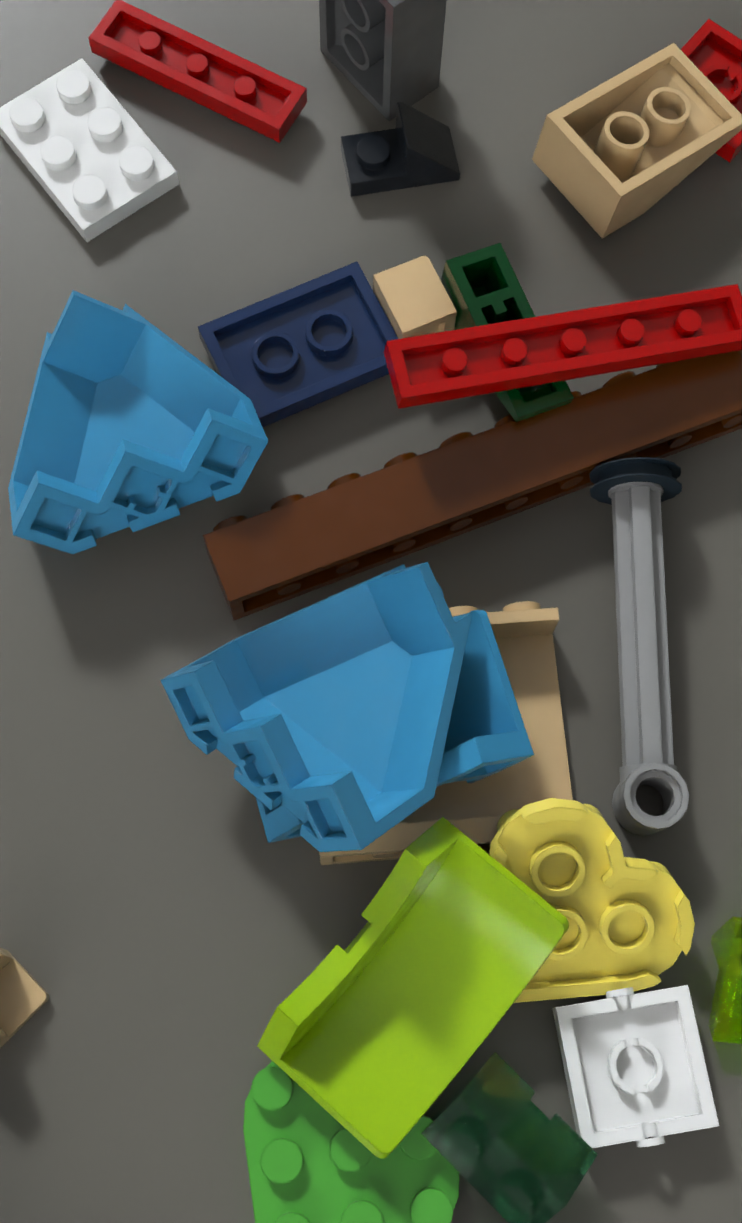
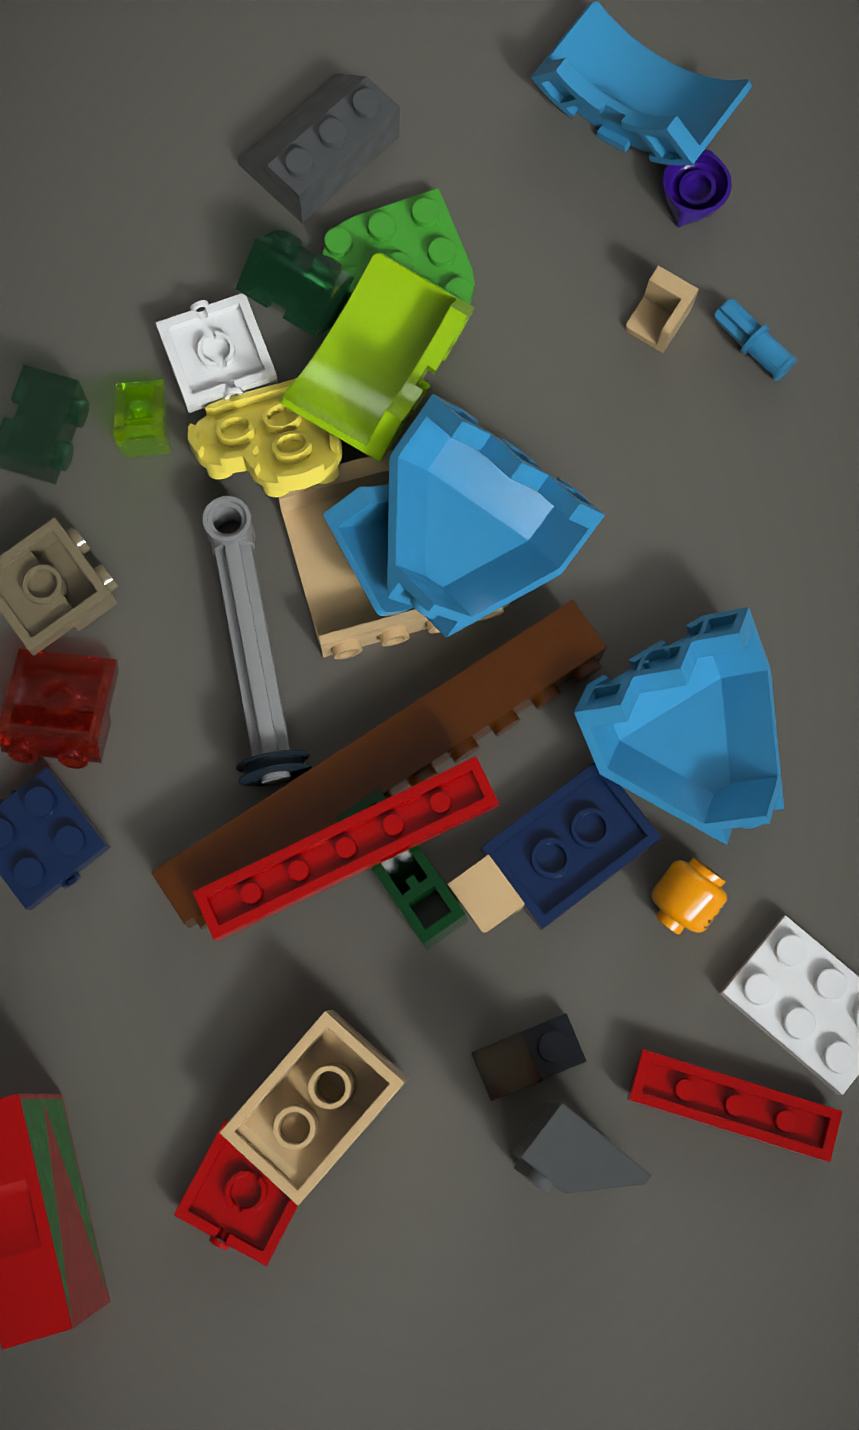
camera: 165 degrees right, 5 degrees up
none -> light orange head [651,857,727,935]

